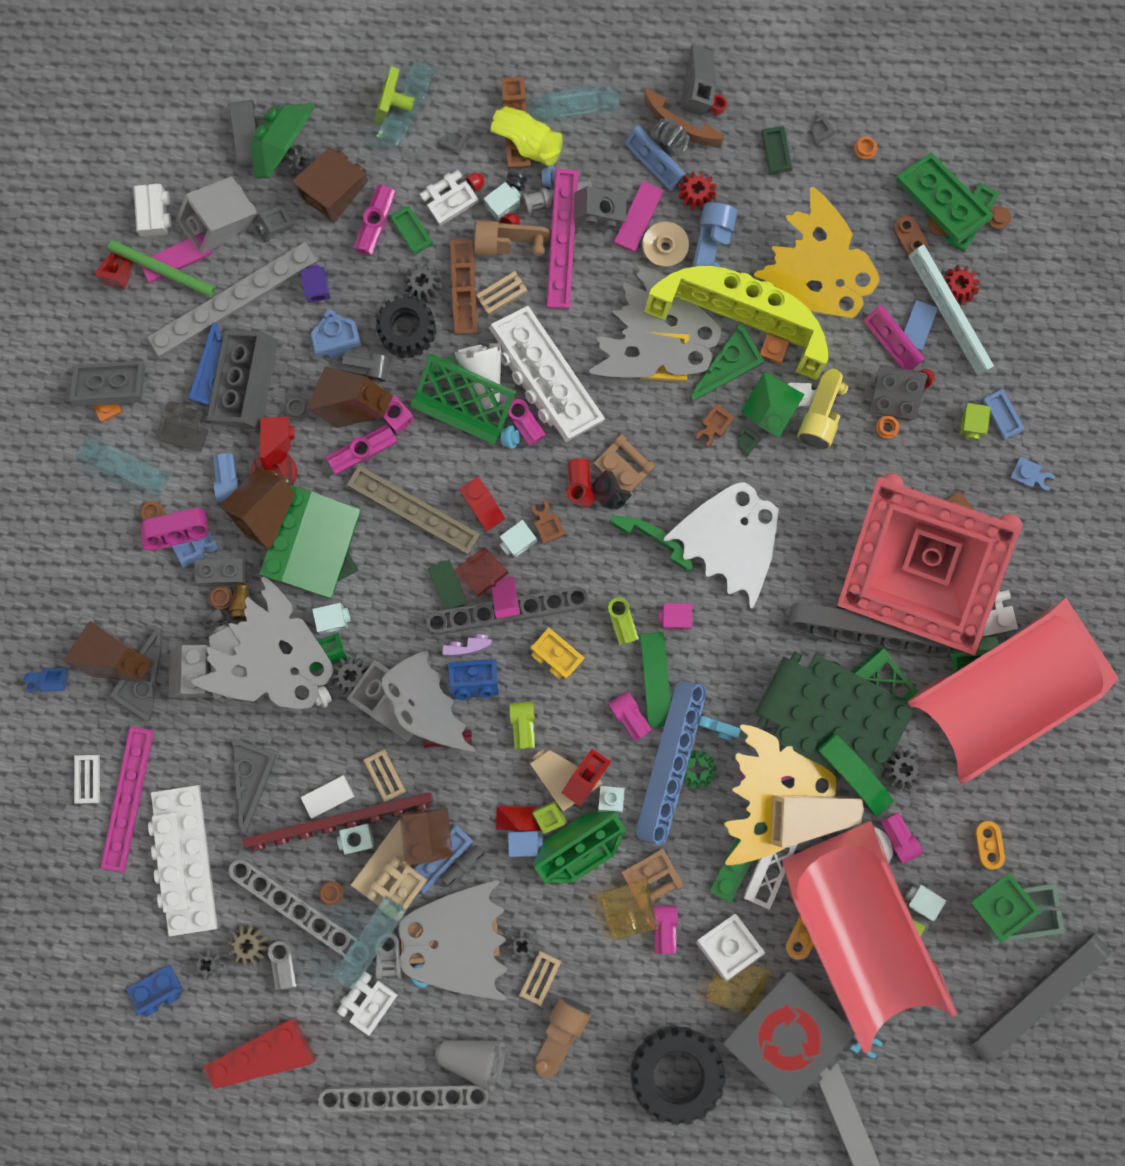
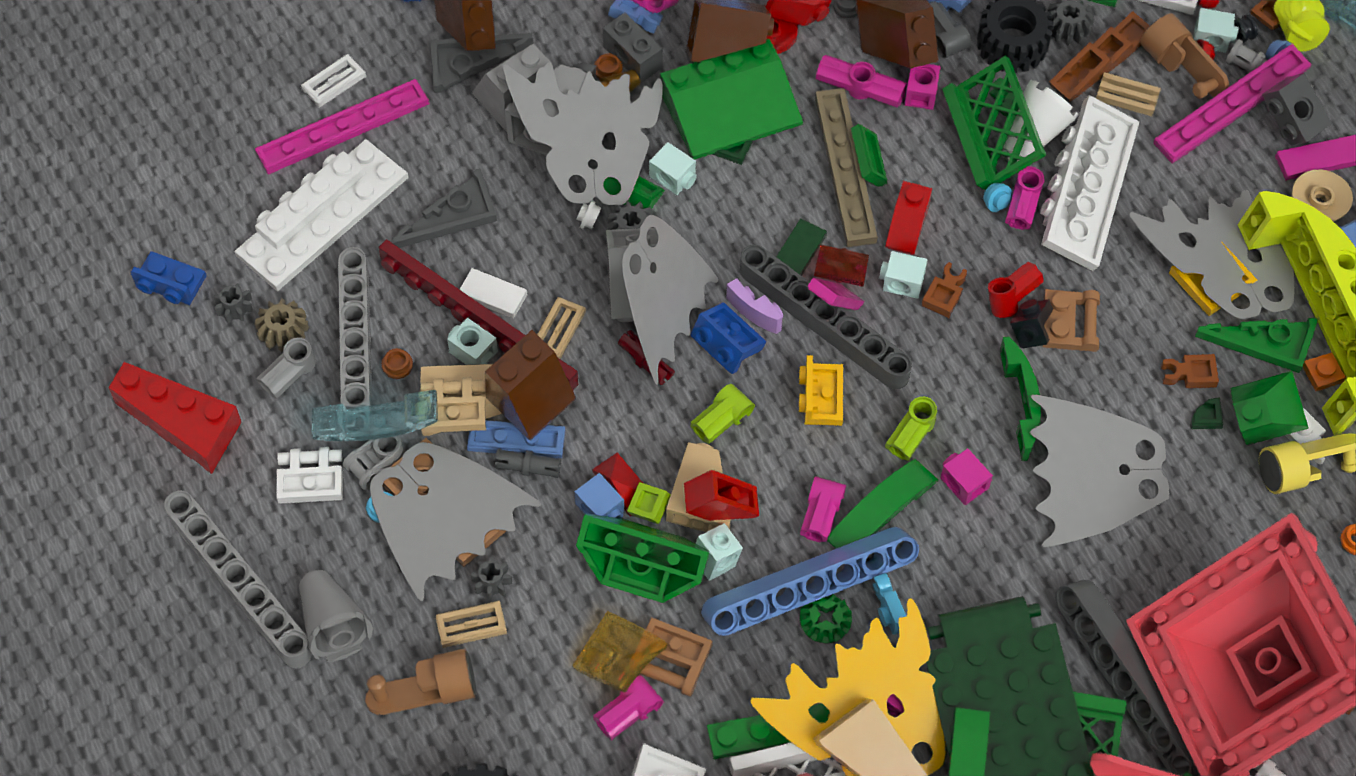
camera: 45 degrees right, 20 degrees down
none -> green tile [851,124,887,187]

